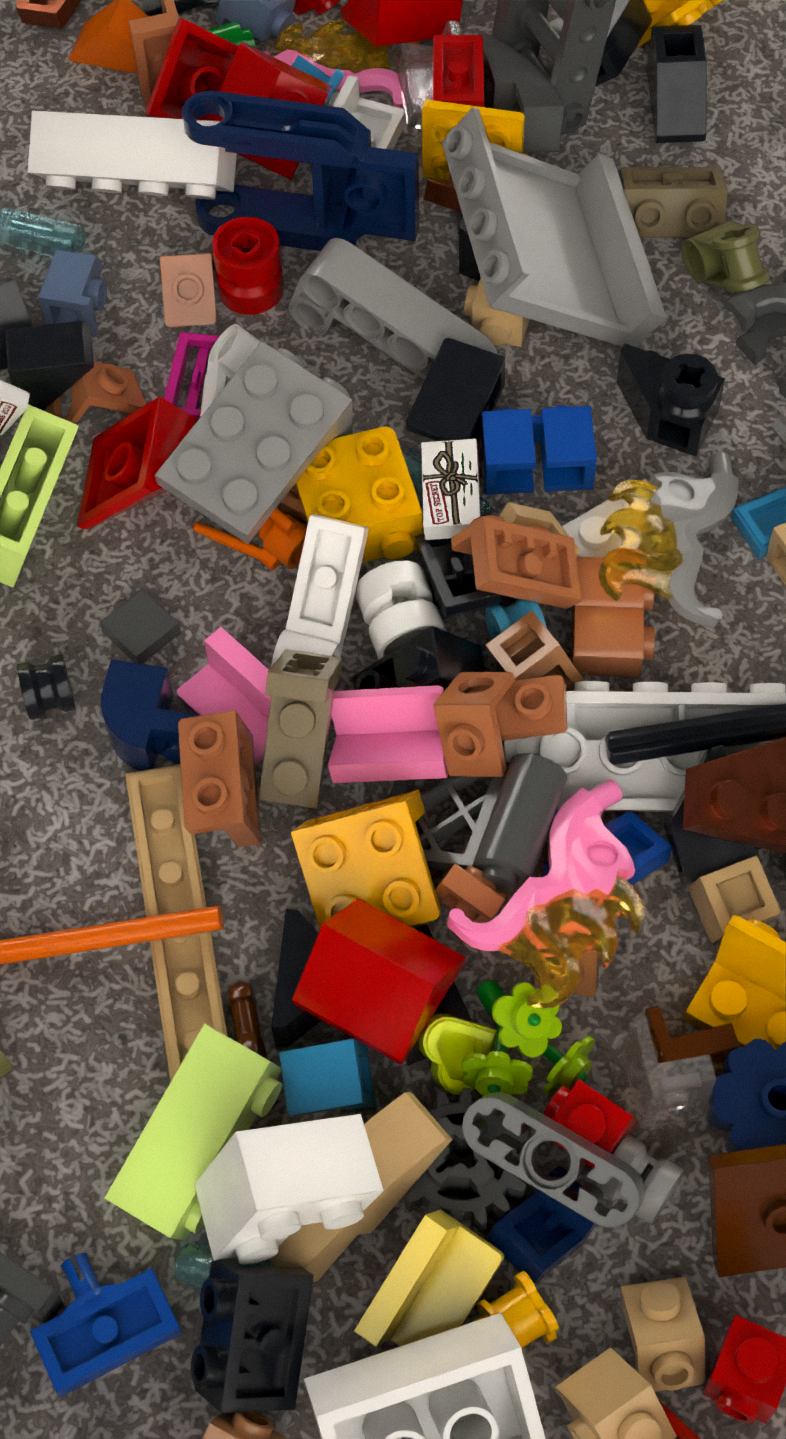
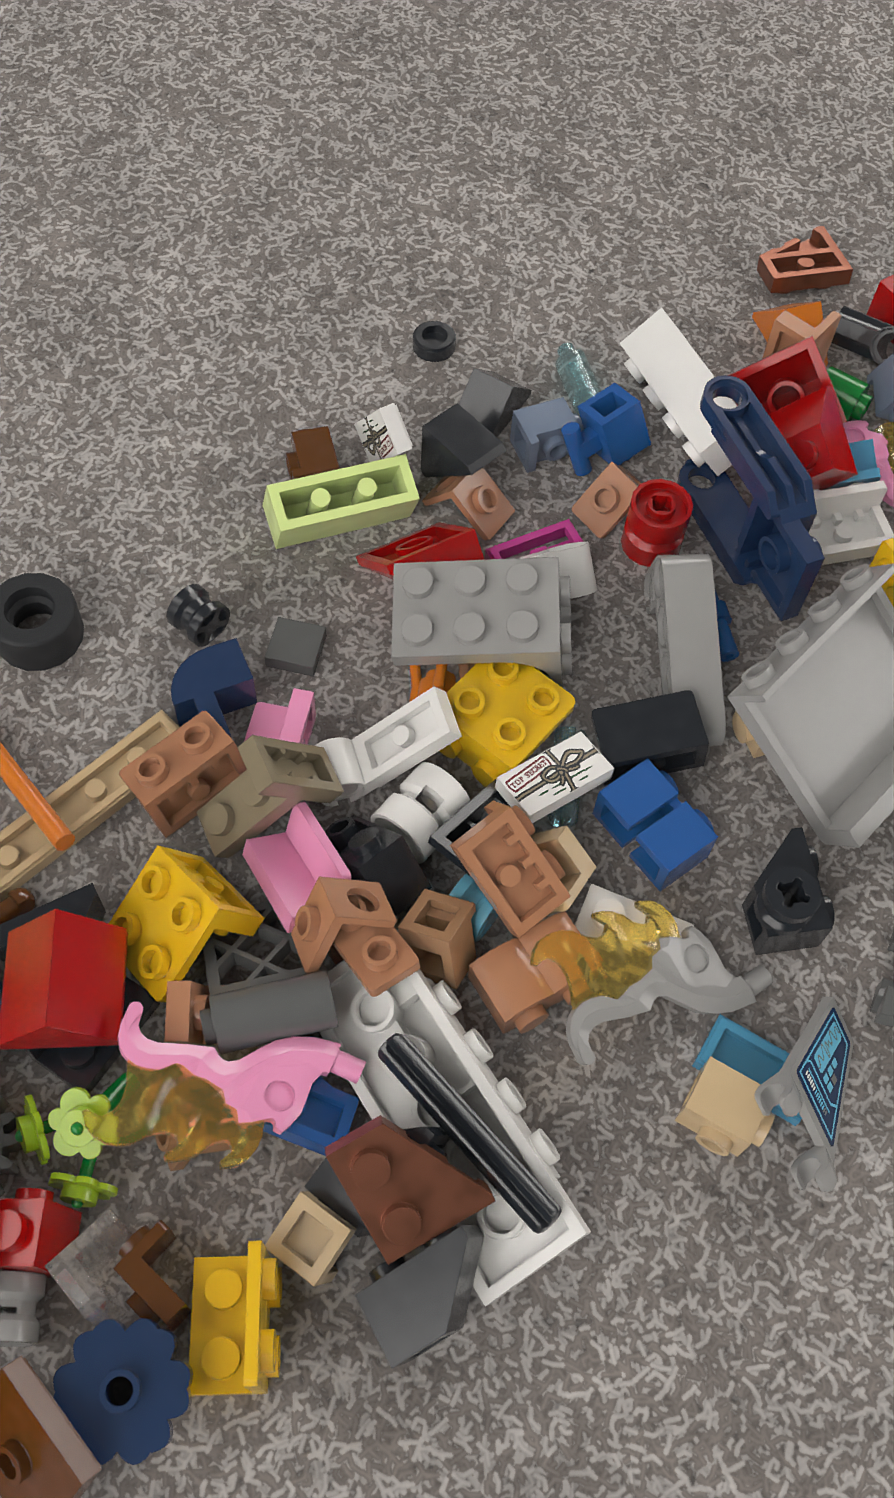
camera: 50 degrees right, 0 degrees up
neon yellow tile [418,1013,497,1095] -> none
none -> blue brick [561,383,651,476]

